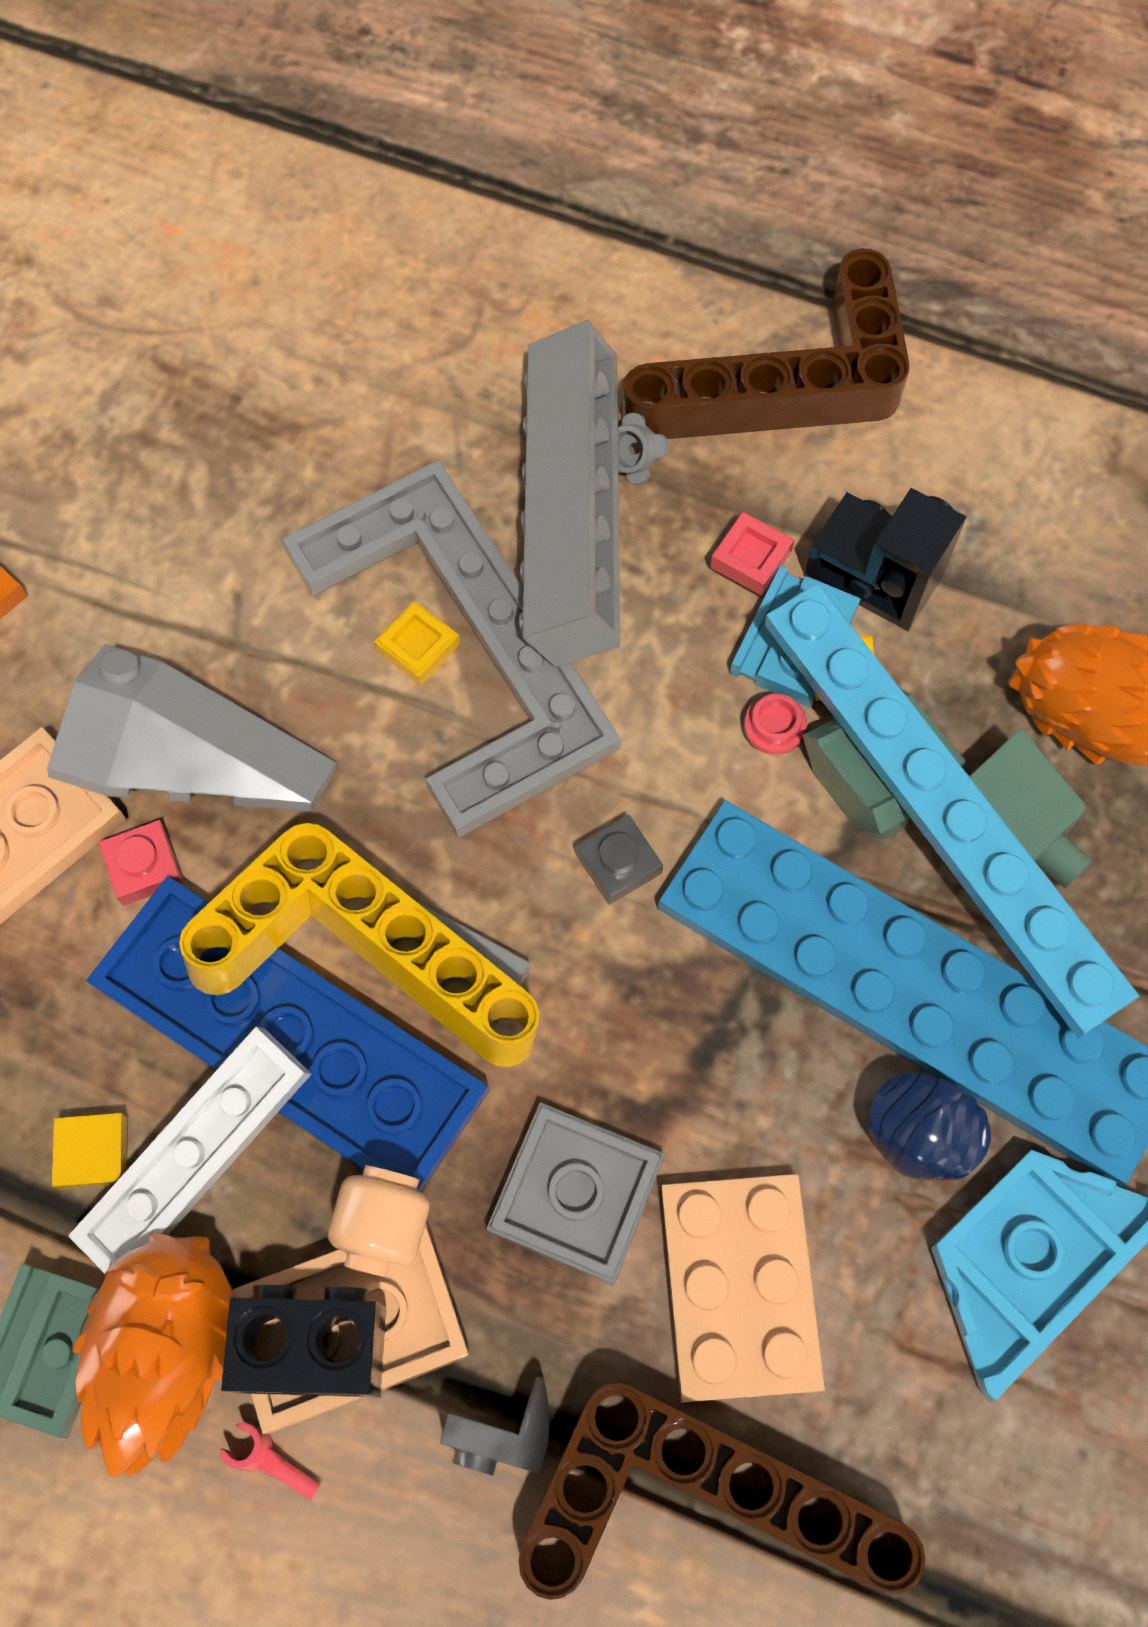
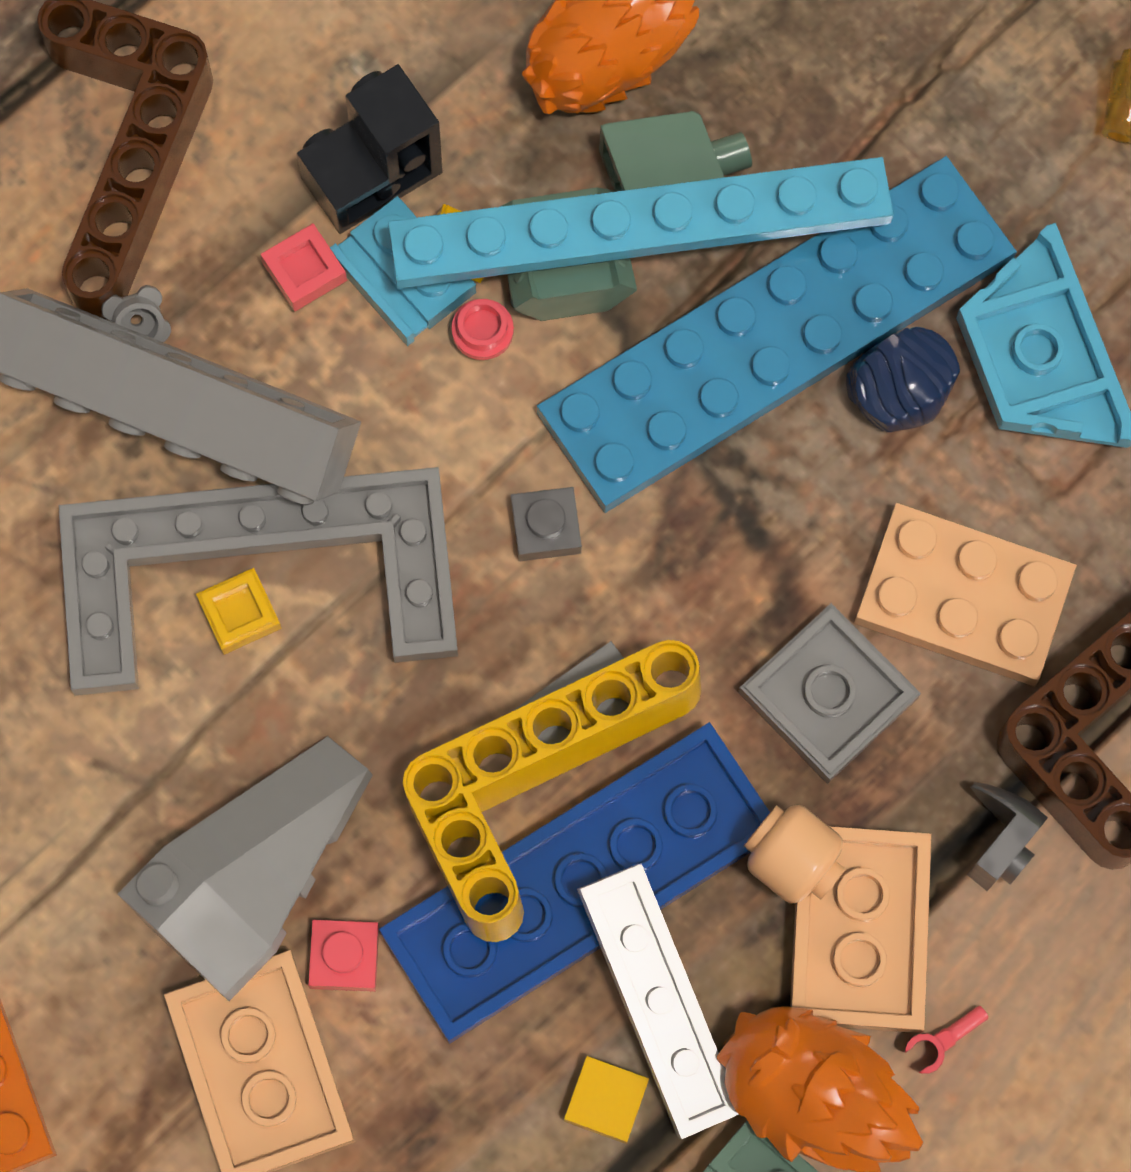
camera: 70 degrees left, 5 degrees up
black brick [221,1285,386,1398] -> none

